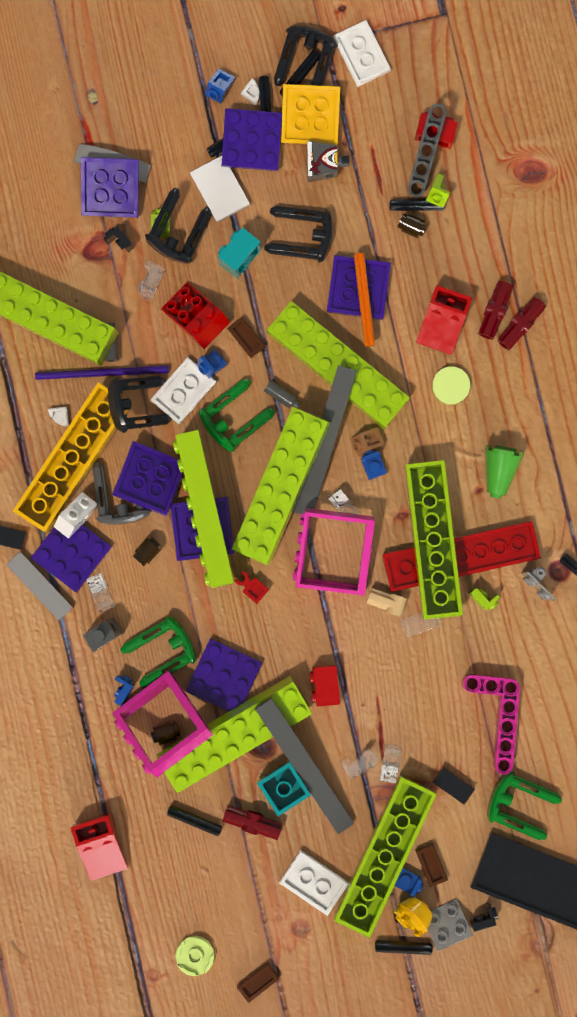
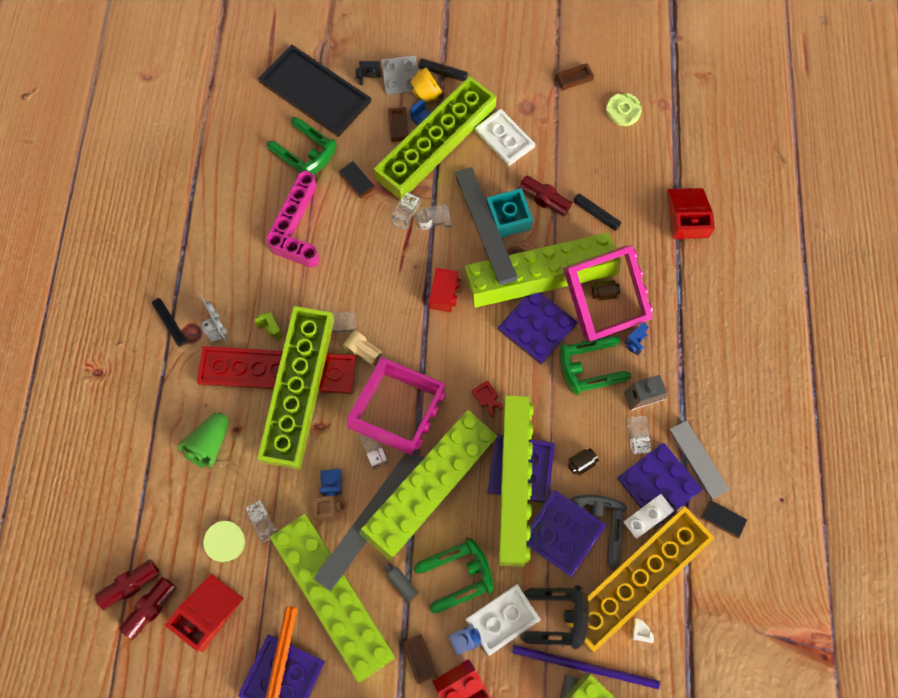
camera: 165 degrees left, 15 degrees down
none -> clear leg [246,500,278,543]

